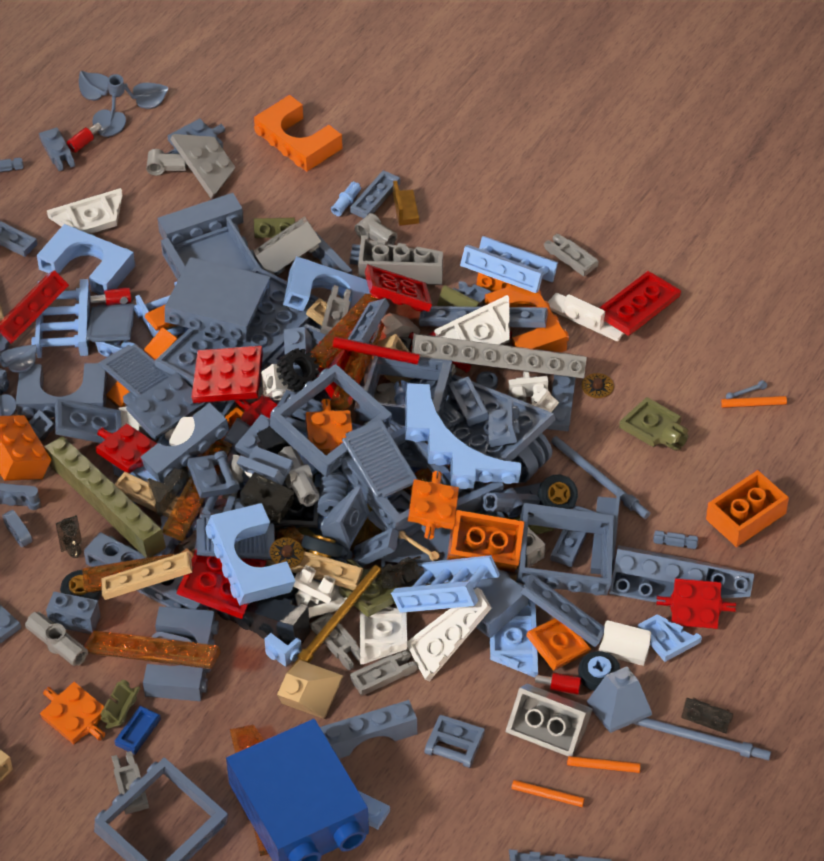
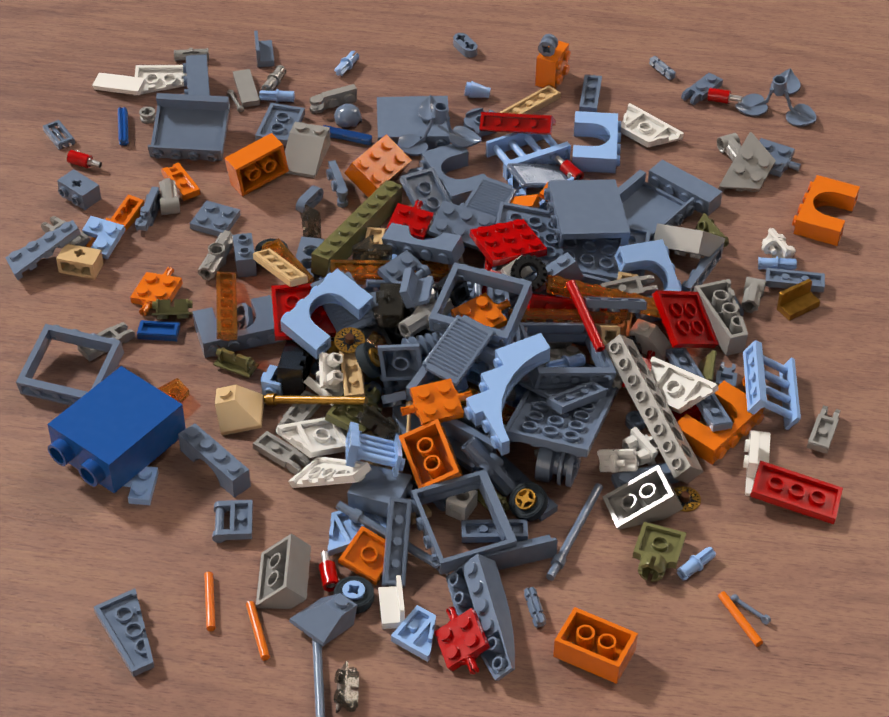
camera: 65 degrees right, 5 degrees down
sand blue bracket [489,398,520,447] -> none
none -> olive hinge [213,347,259,378]
none -> sand blue bar [336,501,450,576]
none -> light grey slope [602,465,683,530]
none -> light blue axle [677,547,716,580]
none -> white hips [761,228,796,259]

